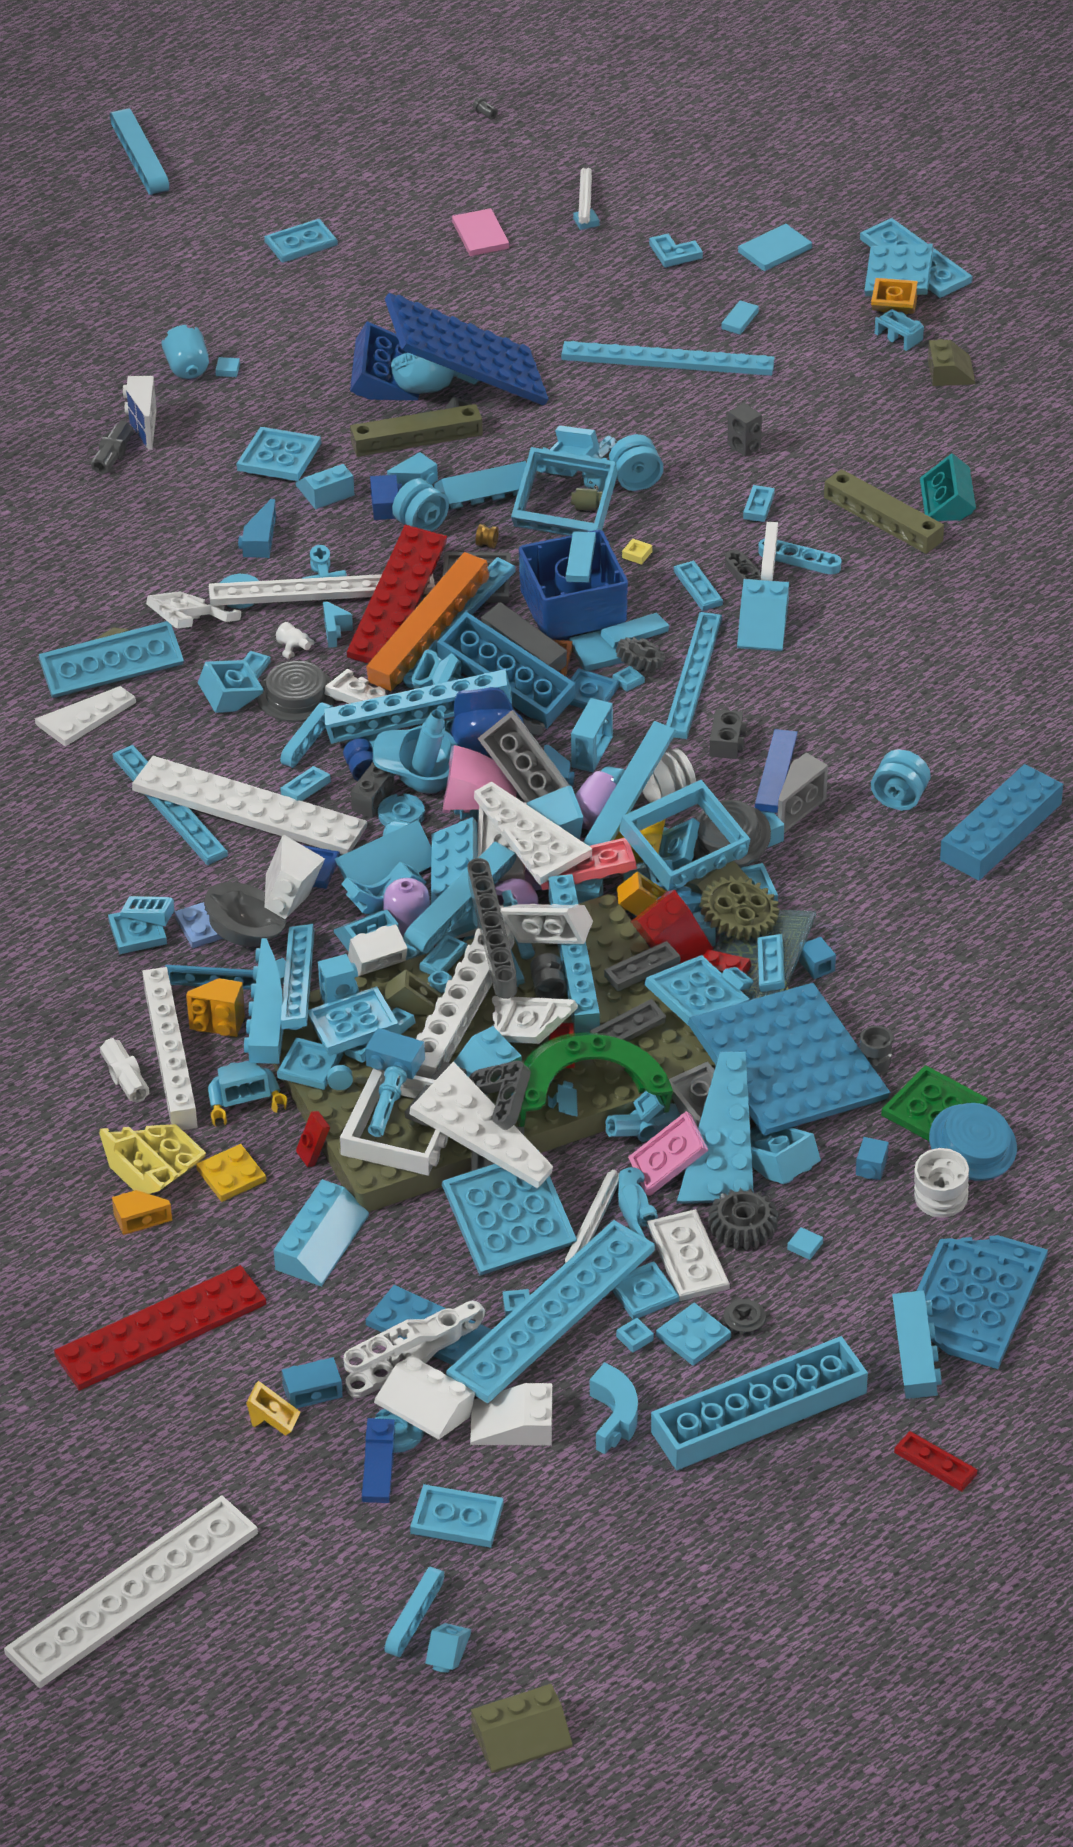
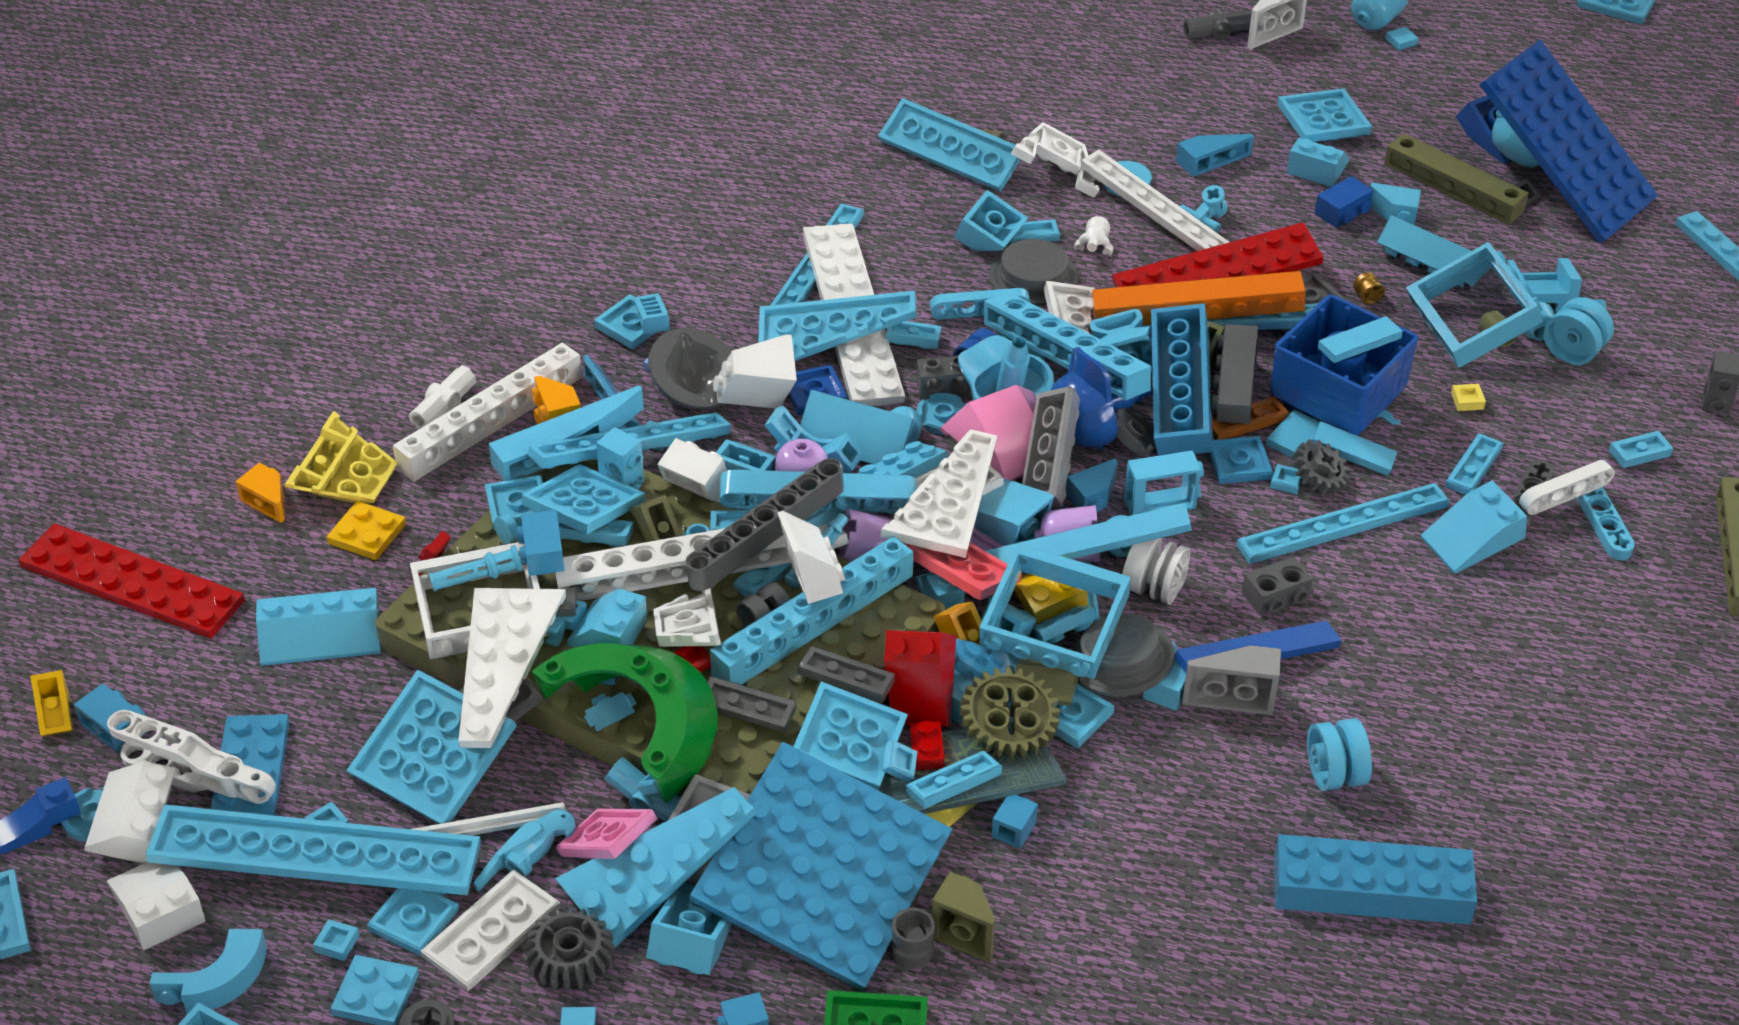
camera: 55 degrees right, 0 degrees up
white wing [35,686,136,747] -> none
medium azure torso [208,1060,287,1127] -> none
medium azure slope [323,602,353,648] -> none
medium azure wheel [392,478,449,532] -> none
dark grey beam [469,1061,531,1130] -> none
none -> medium azure wing [758,291,917,361]
none -> olive slope [932,872,995,963]

